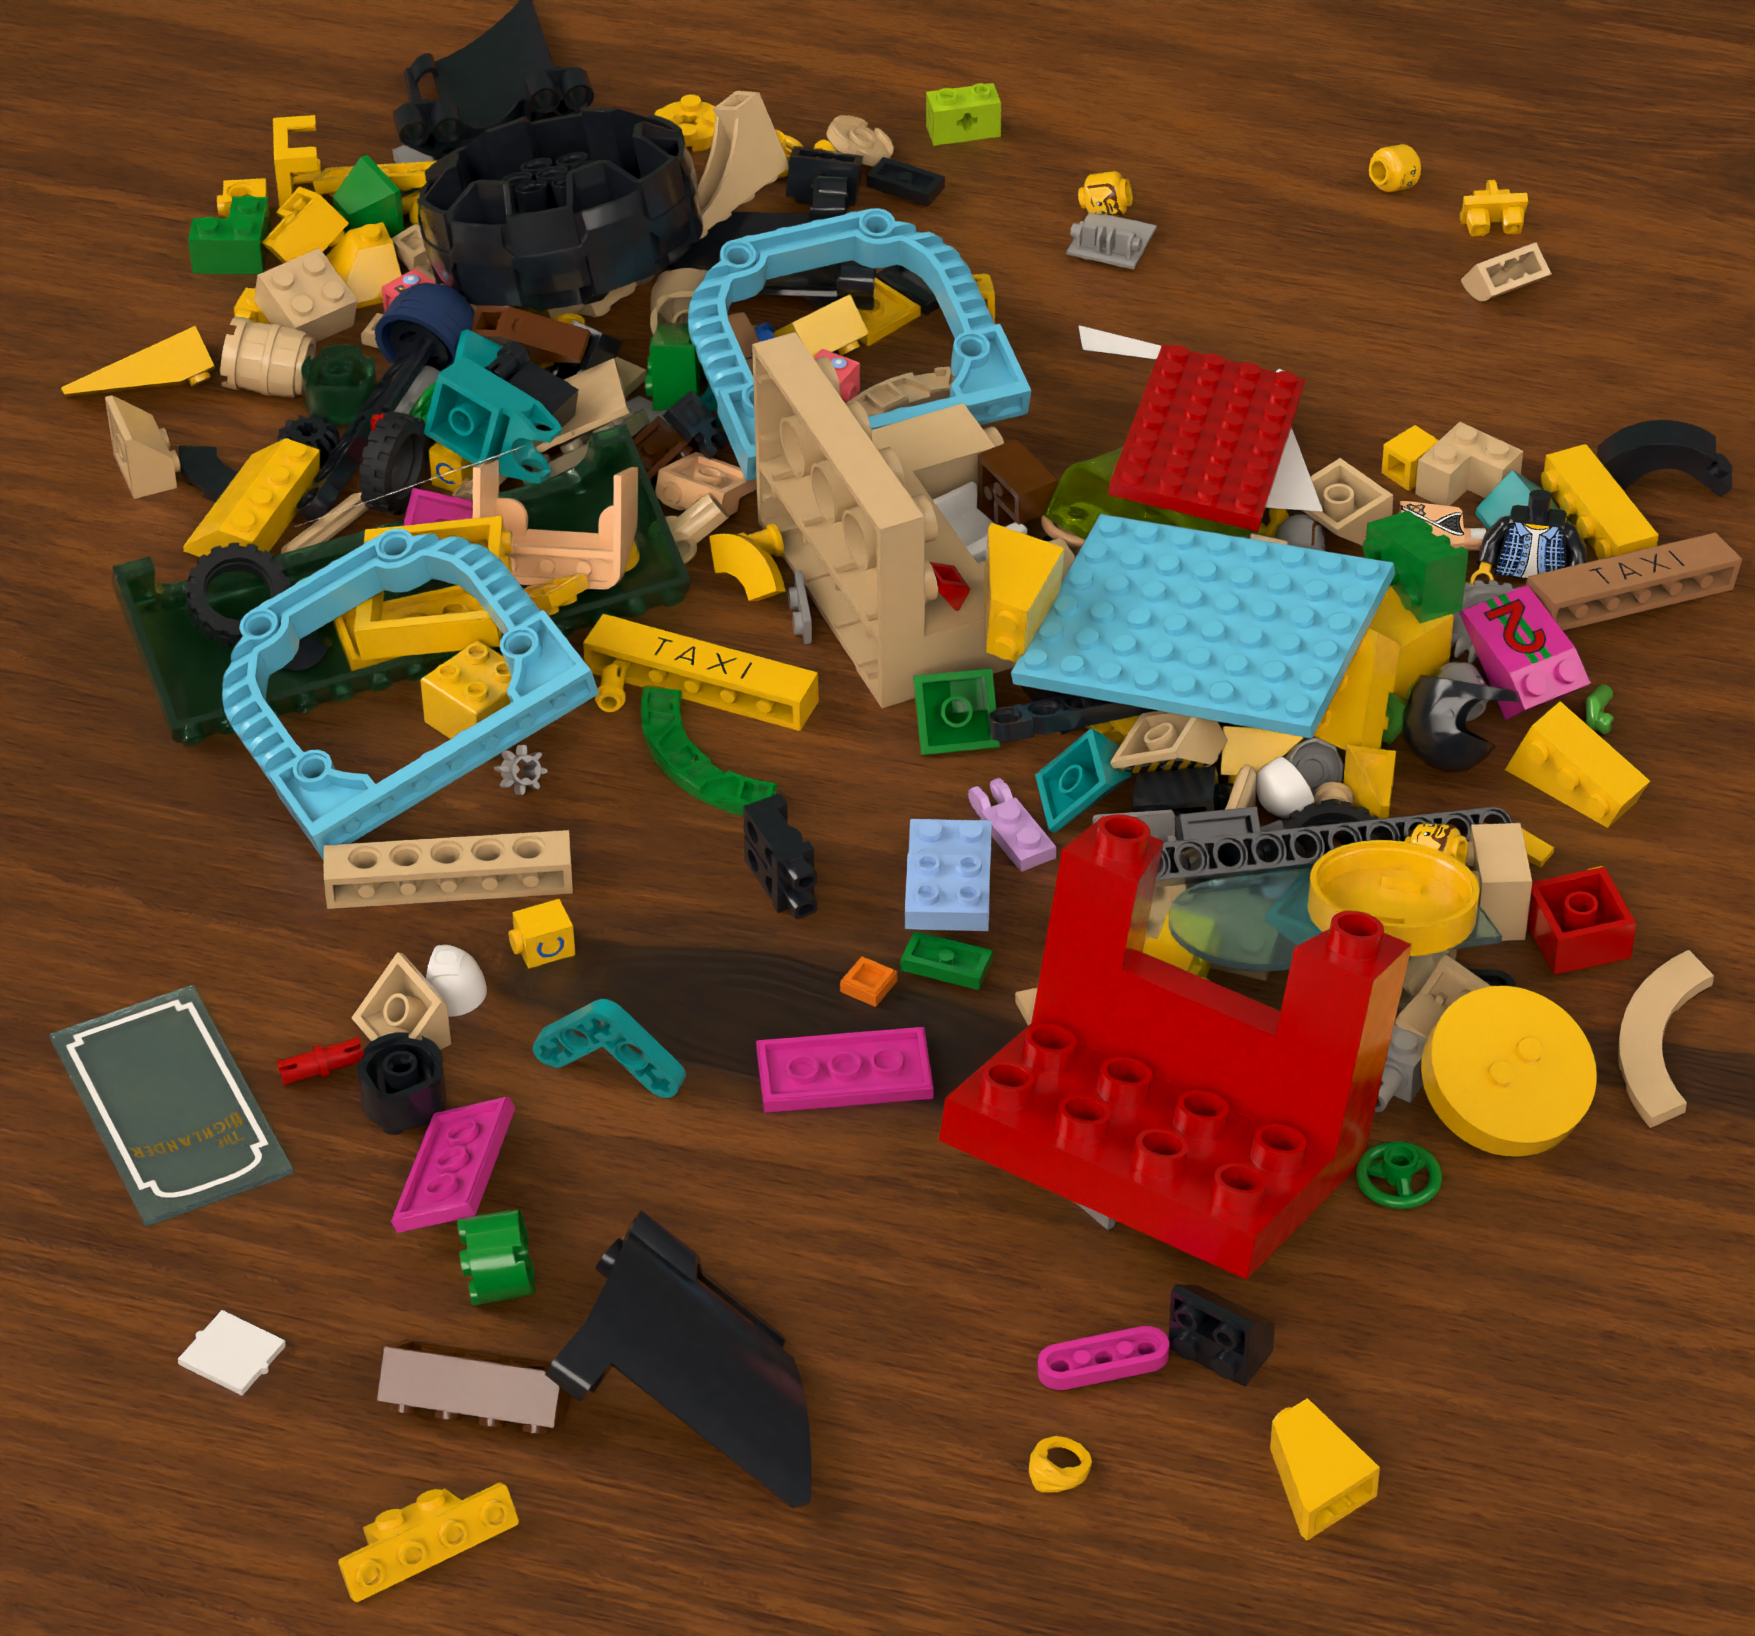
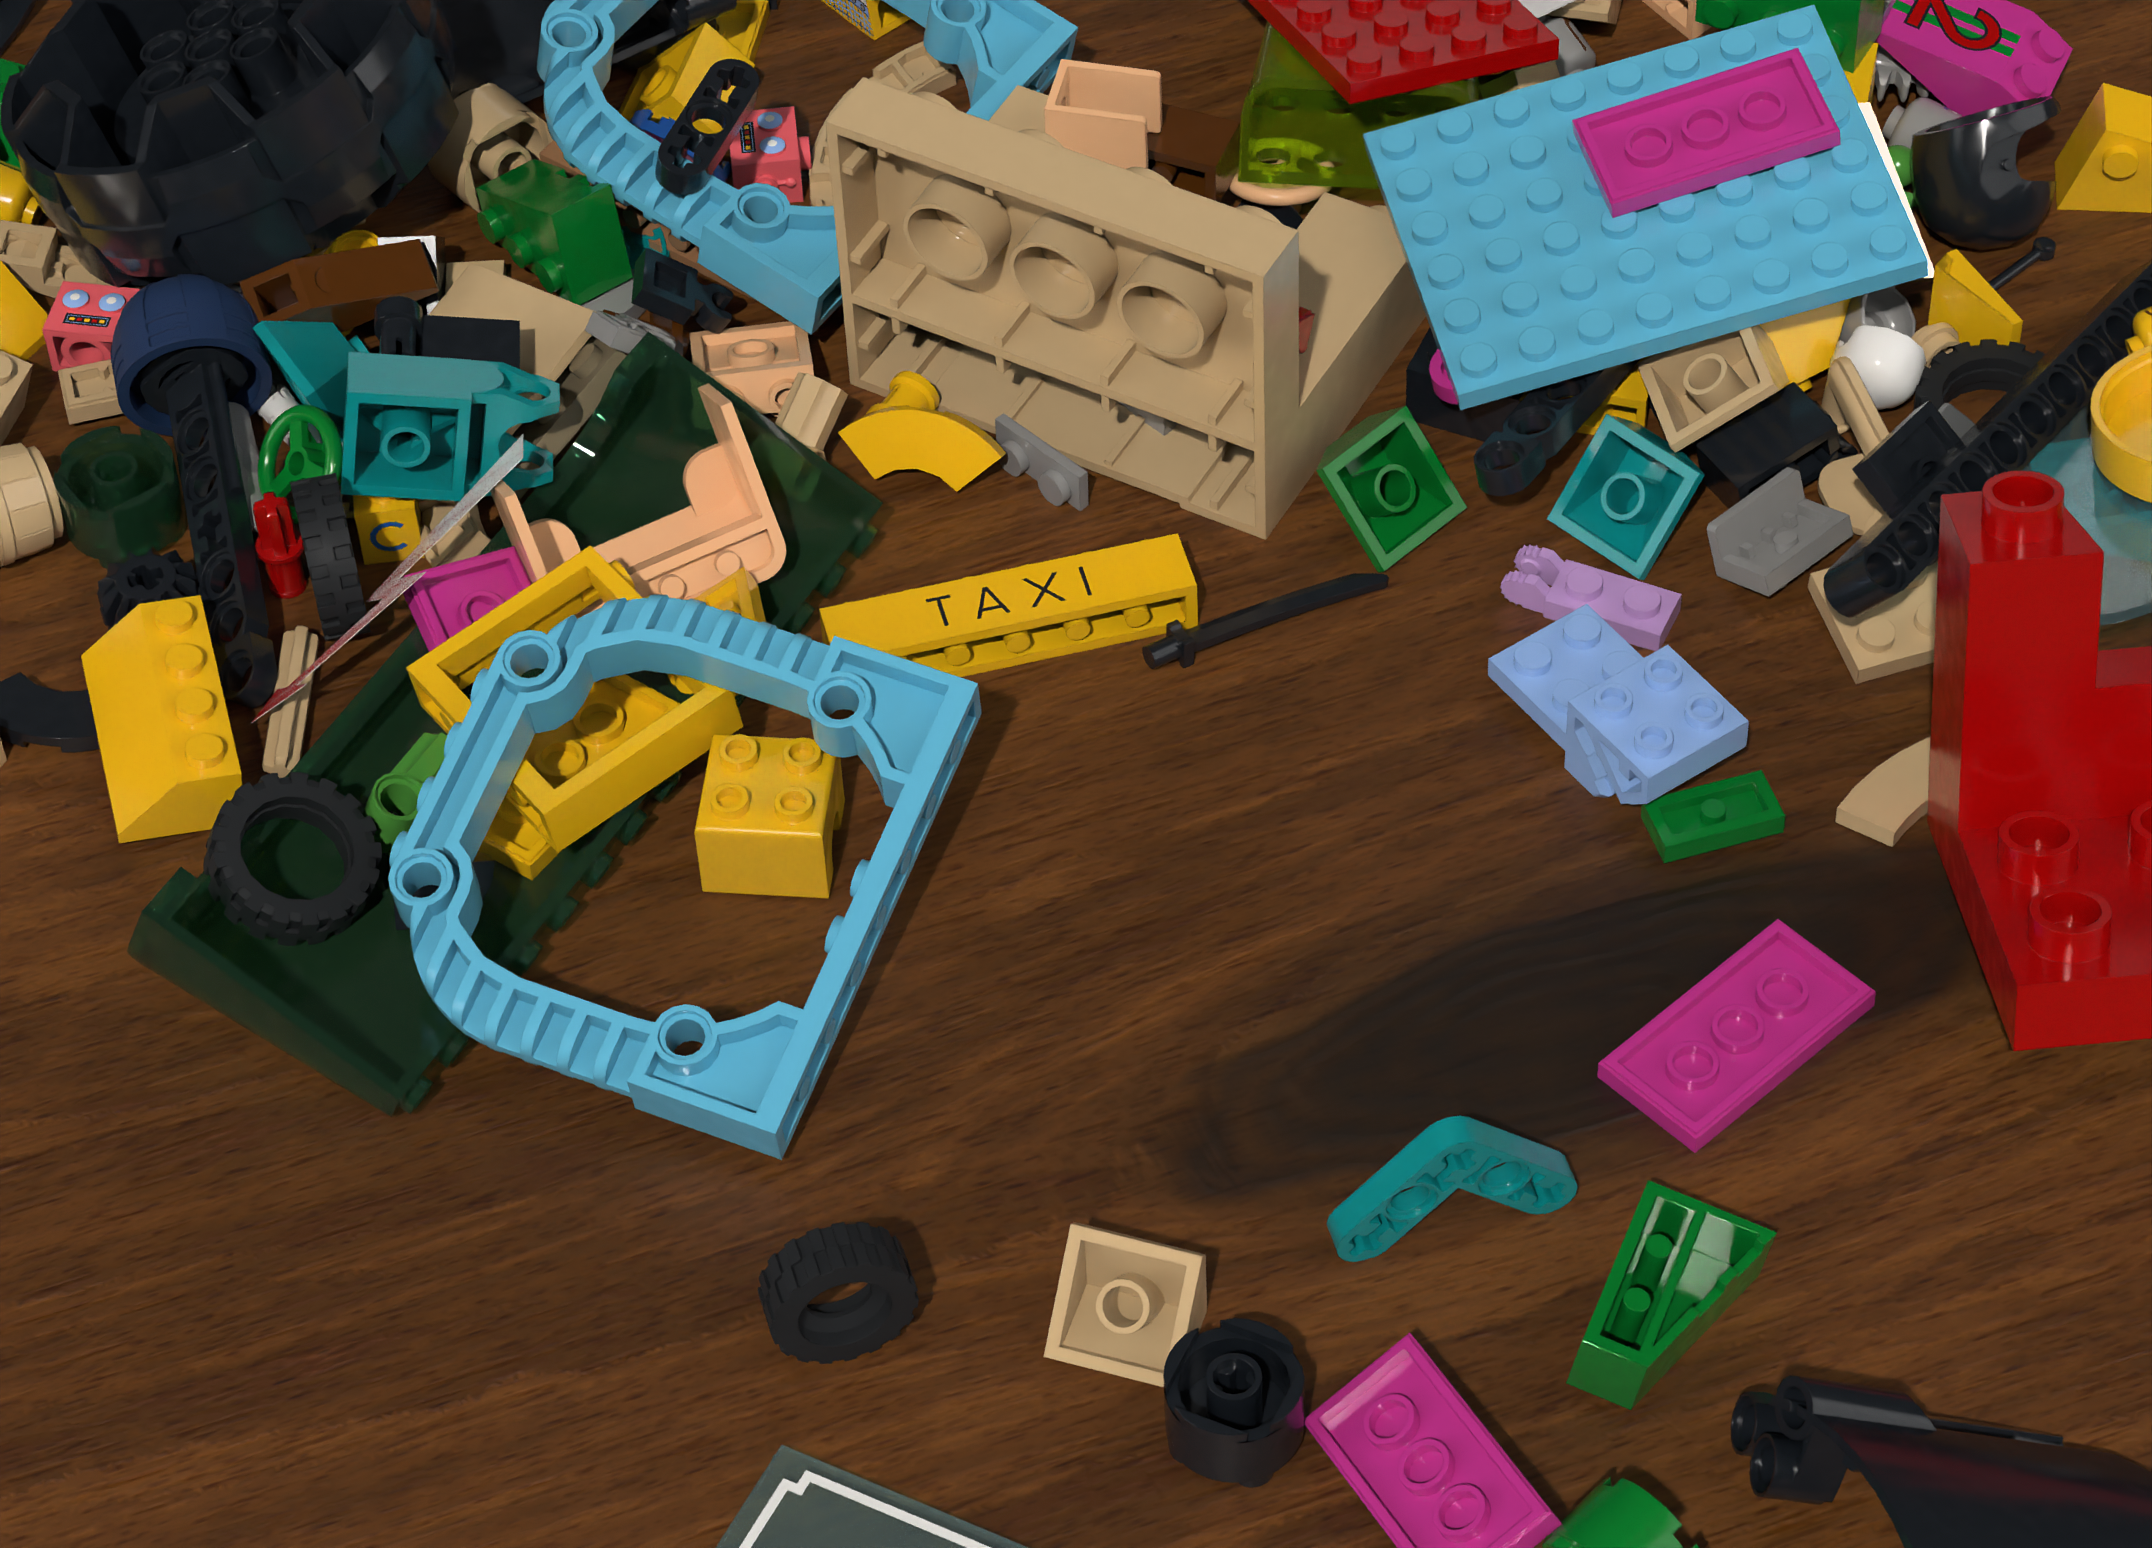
camera: 35 degrees left, 5 degrees up
red pin [276,1036,364,1086] -> none
tan brick [324,830,573,909] -> none
white helmet [426,945,487,1017] -> none
light grey gear [494,745,547,795] -> none
yellow brick [508,899,575,969] -> none
green tile [641,686,778,816] -> none
black hips [743,793,817,919] -> none
orange tile [840,956,897,1007] -> none
yellow slope [984,523,1064,663] -> none
bright green arm [1585,684,1614,734] -> none
none -> light grey tile [585,310,677,364]
none -> black beam [655,59,760,195]
none -> black tyre [757,1222,919,1364]
none -> light nougat piece [1044,59,1163,169]
none -> black sword [1142,573,1388,669]
none -> green wedge [1566,1180,1777,1410]
none -> dark pink tile [1572,48,1841,218]
none -> black hinge [1988,237,2056,291]

